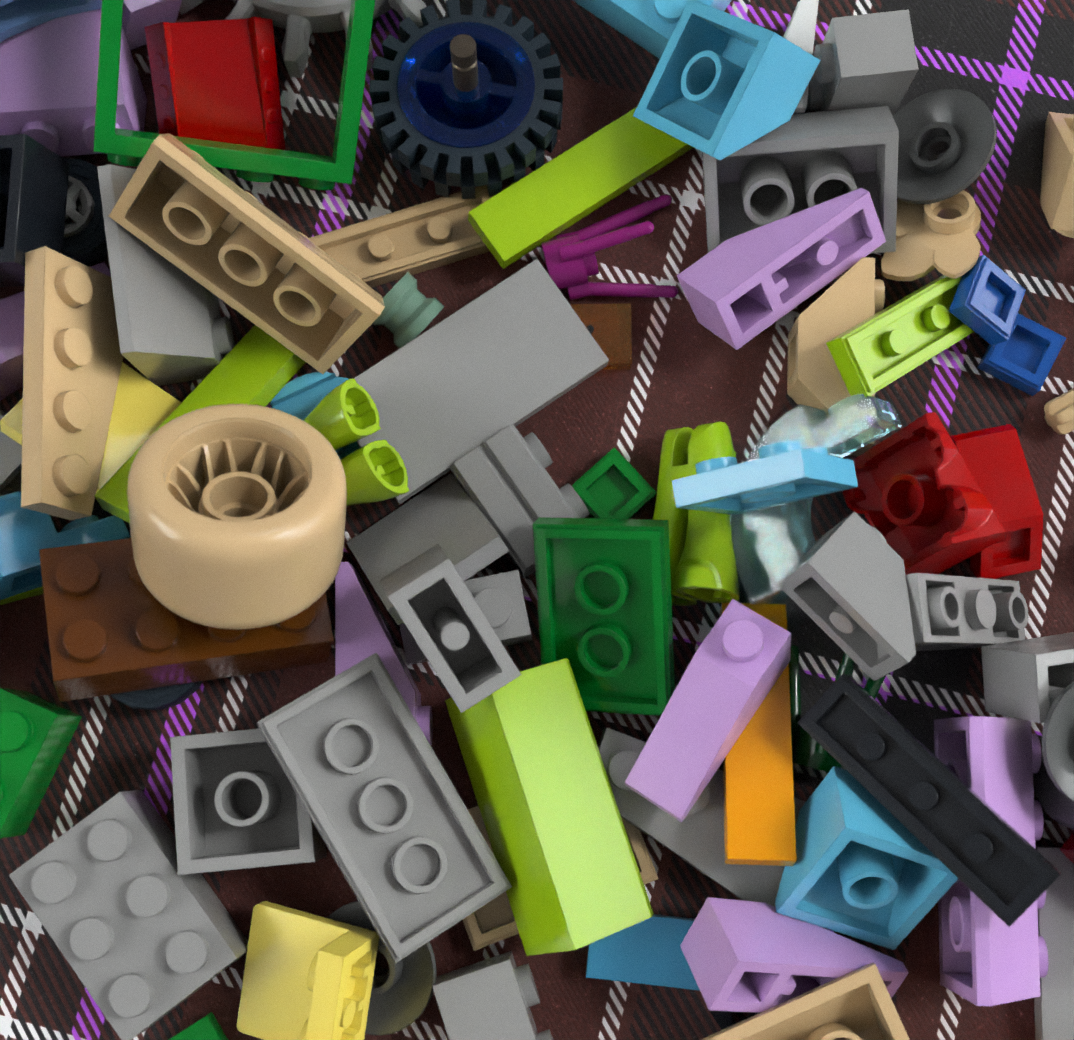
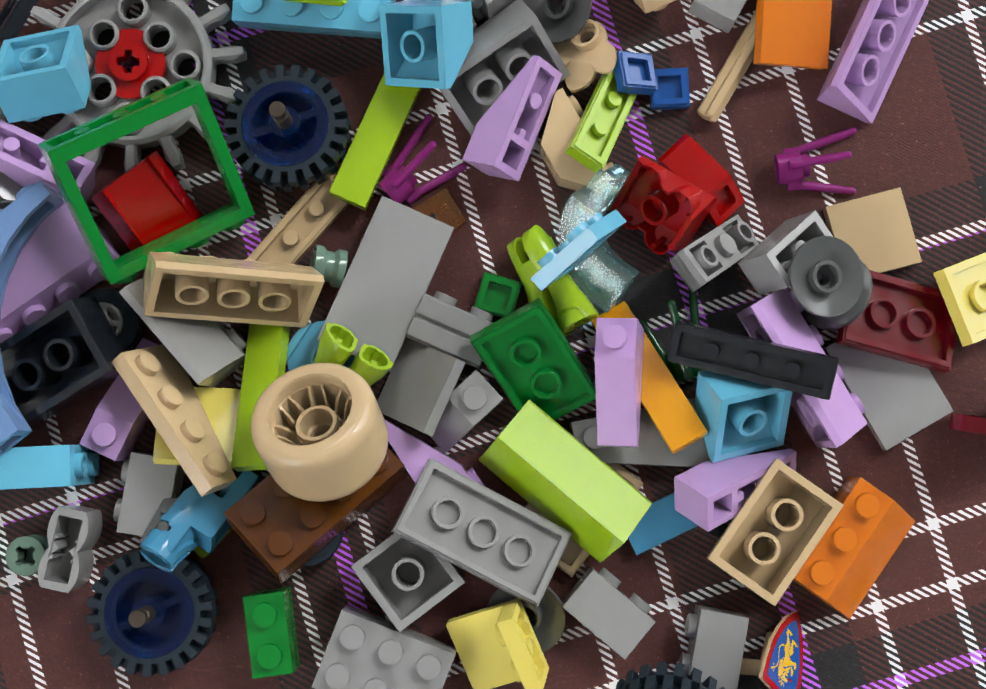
camera: 35 degrees left, 5 degrees up
light grey brick [380,544,521,713] -> none
light grey slope [777,511,916,681] -> none

